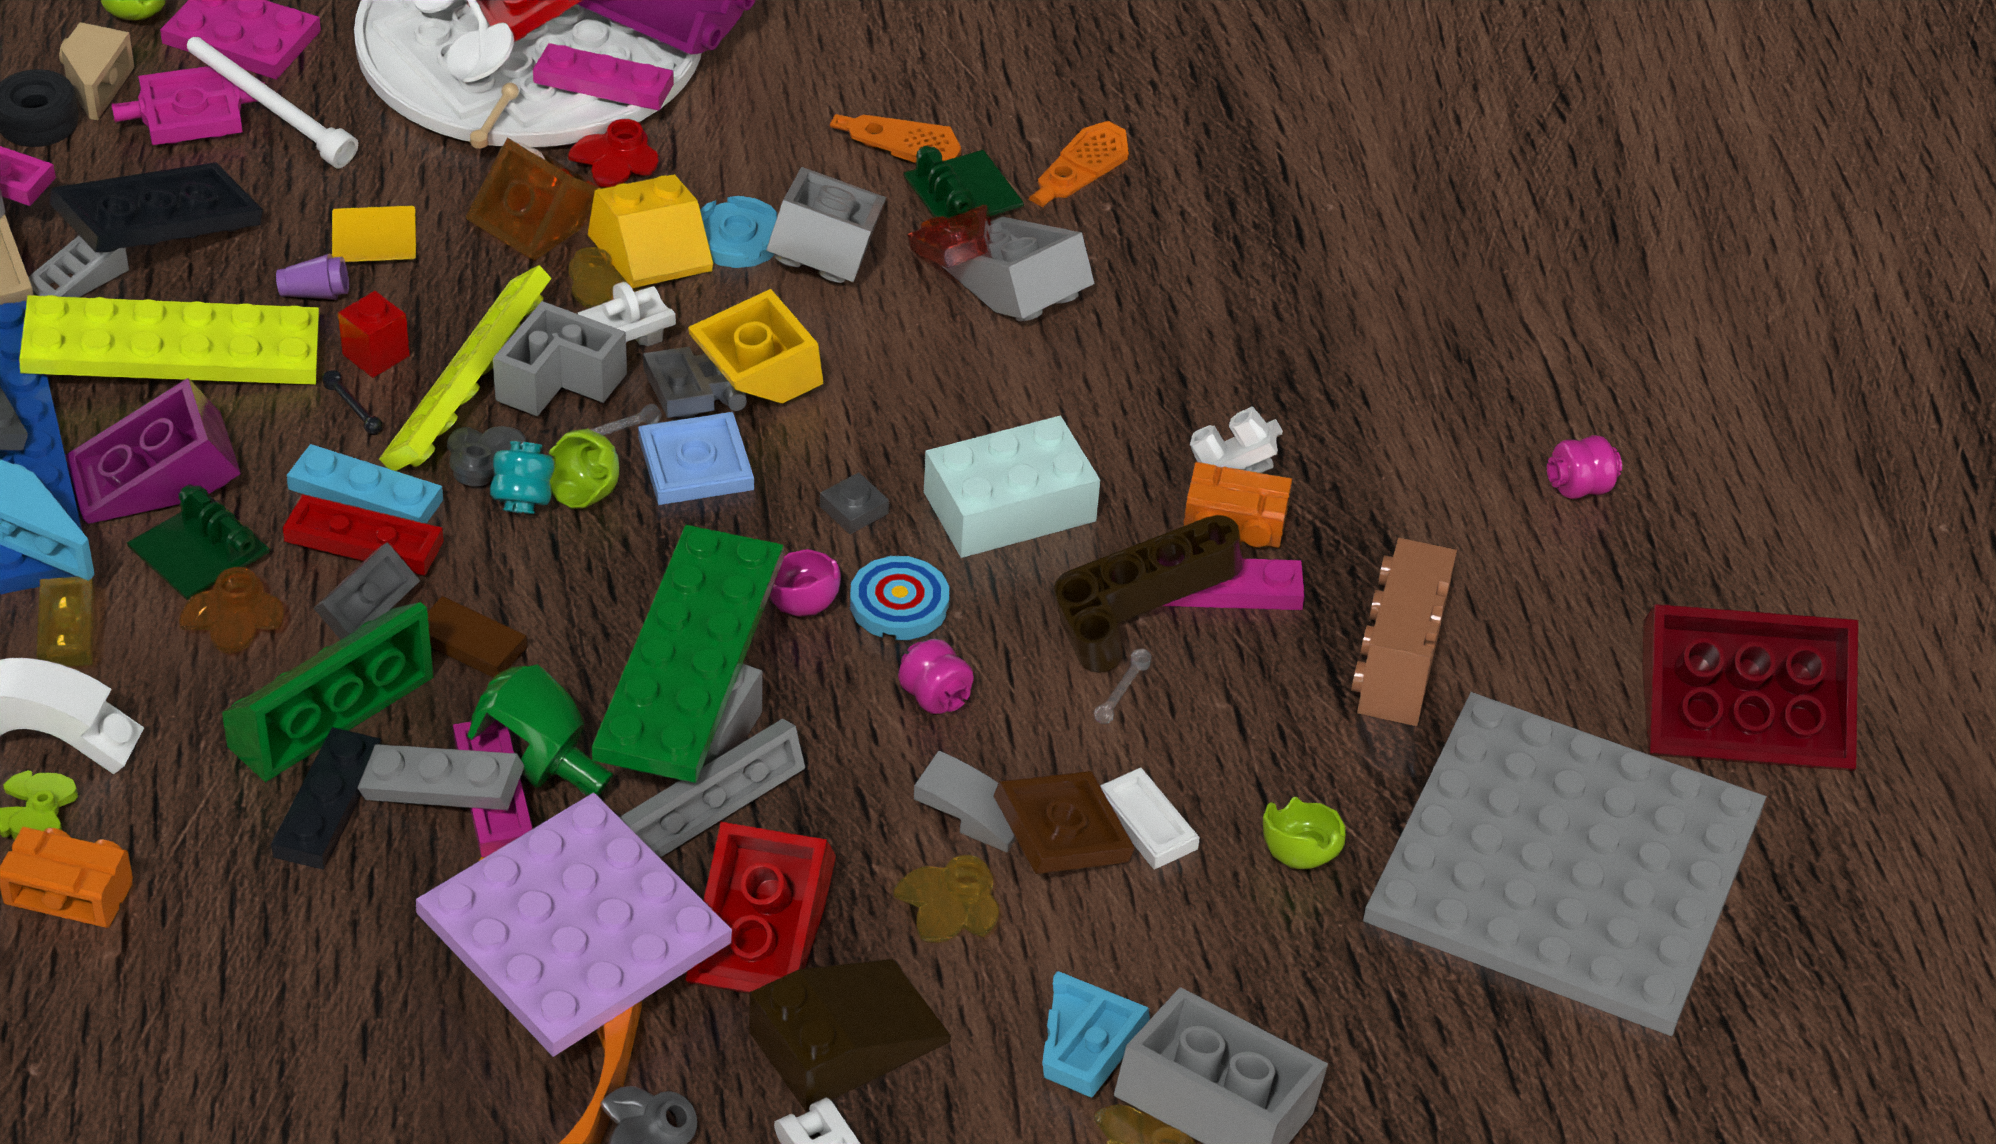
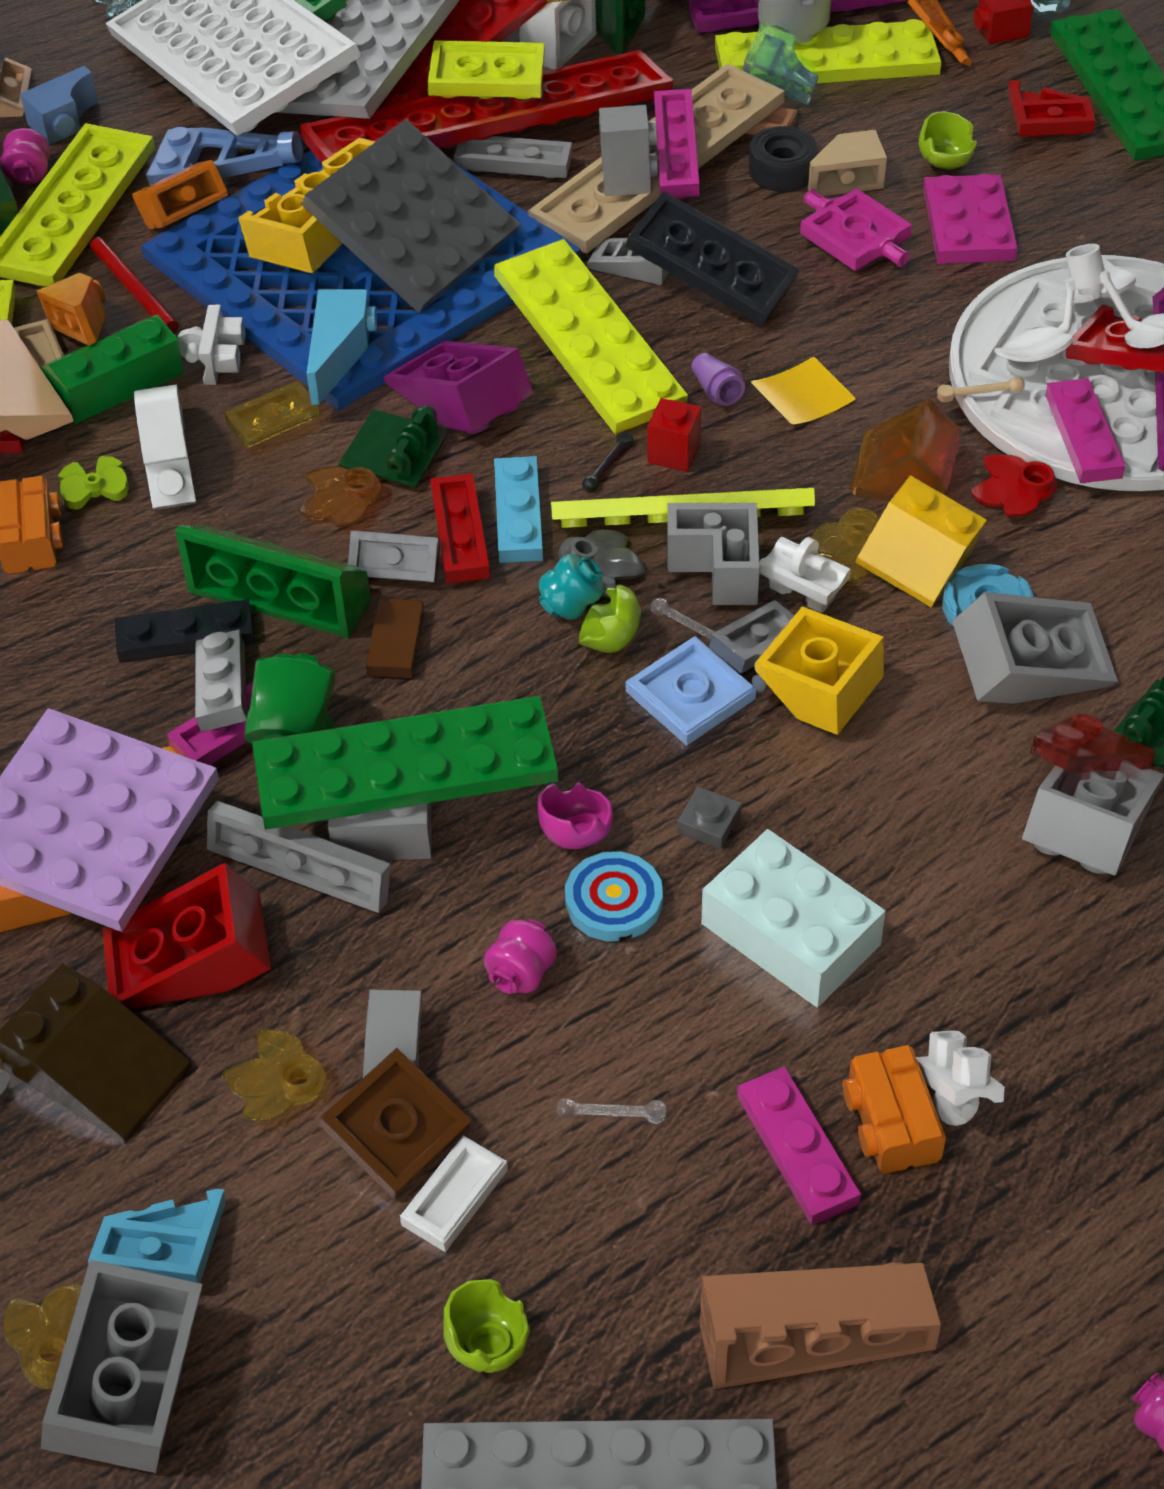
camera: 70 degrees right, 5 degrees up
white piece [187,37,358,169] -> none
dark brown beam [1053,515,1244,673] -> none

